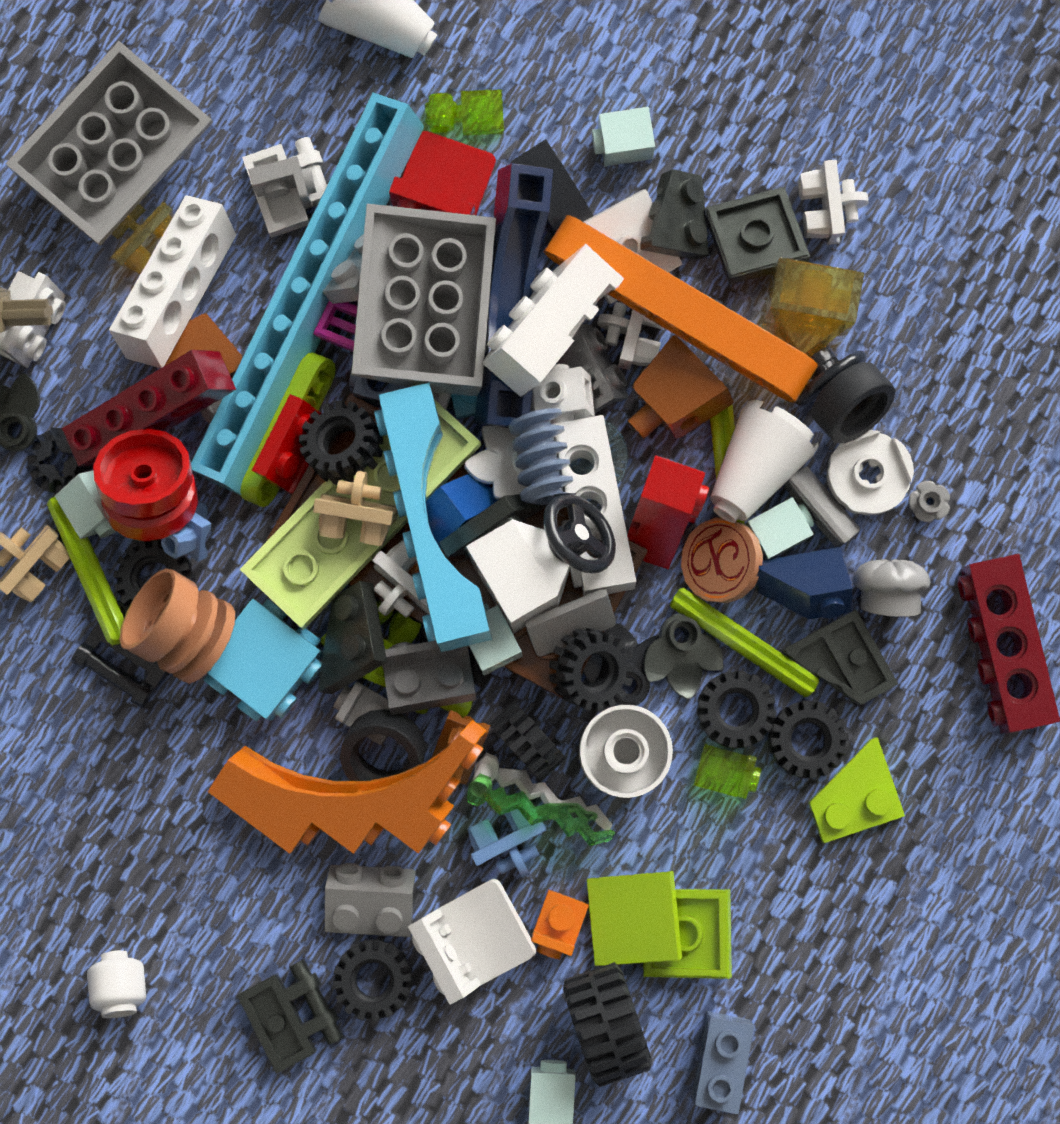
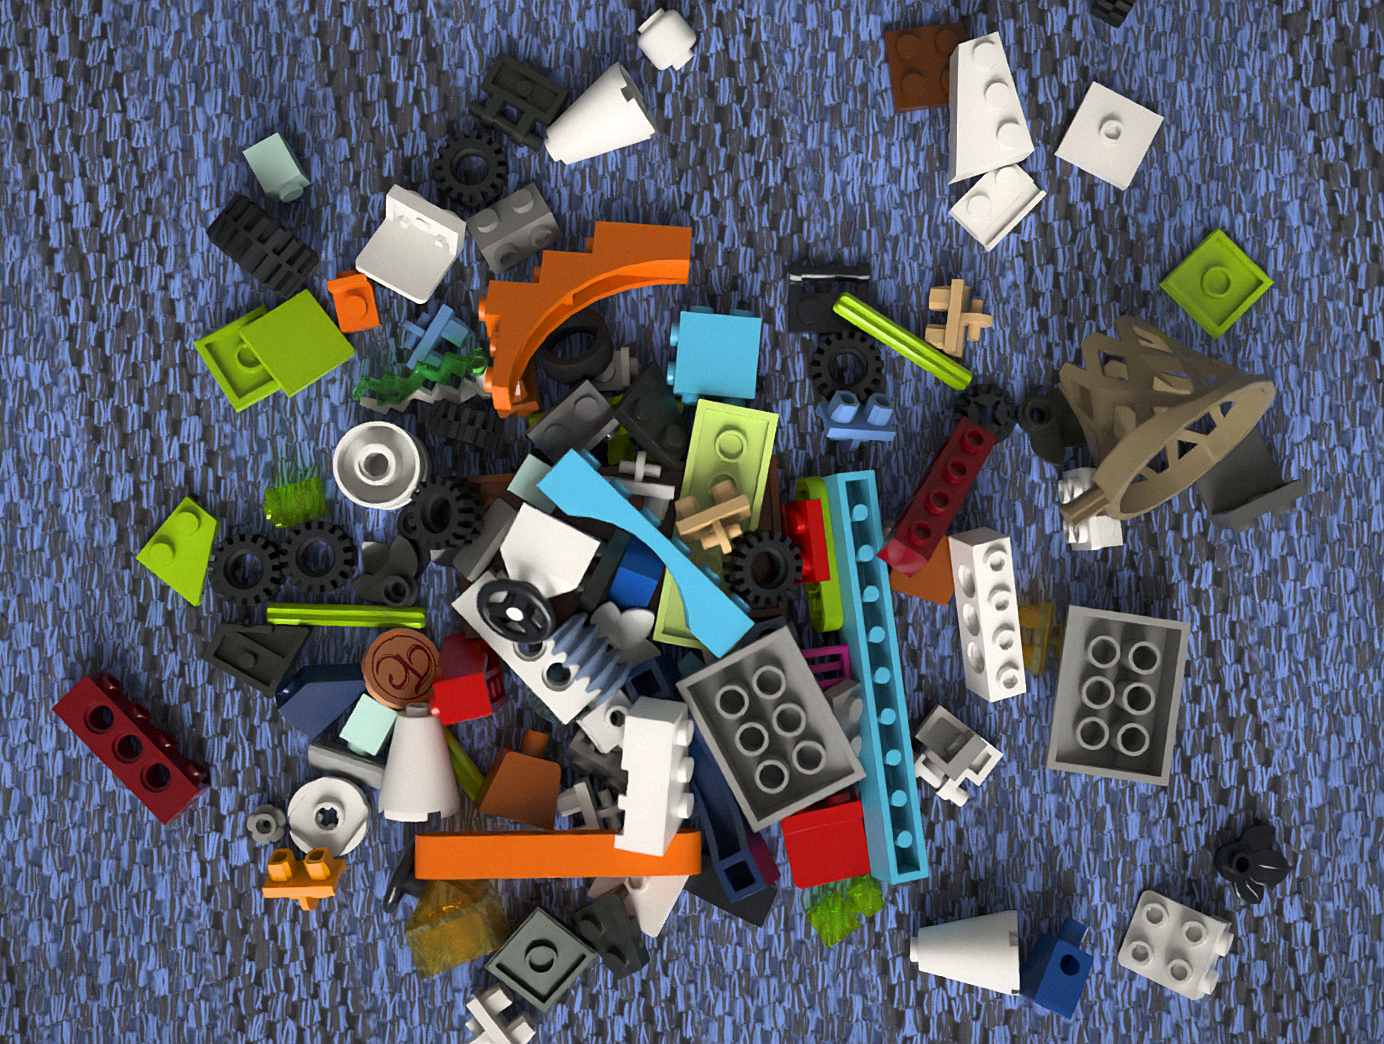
camera: 145 degrees right, 5 degrees up
light aqua brick [55,470,116,539] -> none
red wheel [93,428,198,541] -> none
nougat wheel [119,568,235,684] -> none
light aqua brick [592,107,655,166] -> none
sand blue brick [691,1011,754,1115] -> none
black tyre [811,362,896,444] -> none
light grey piece [852,559,931,616] -> none
none -> light orange hips [262,847,347,911]
none -> white cone [544,62,659,165]

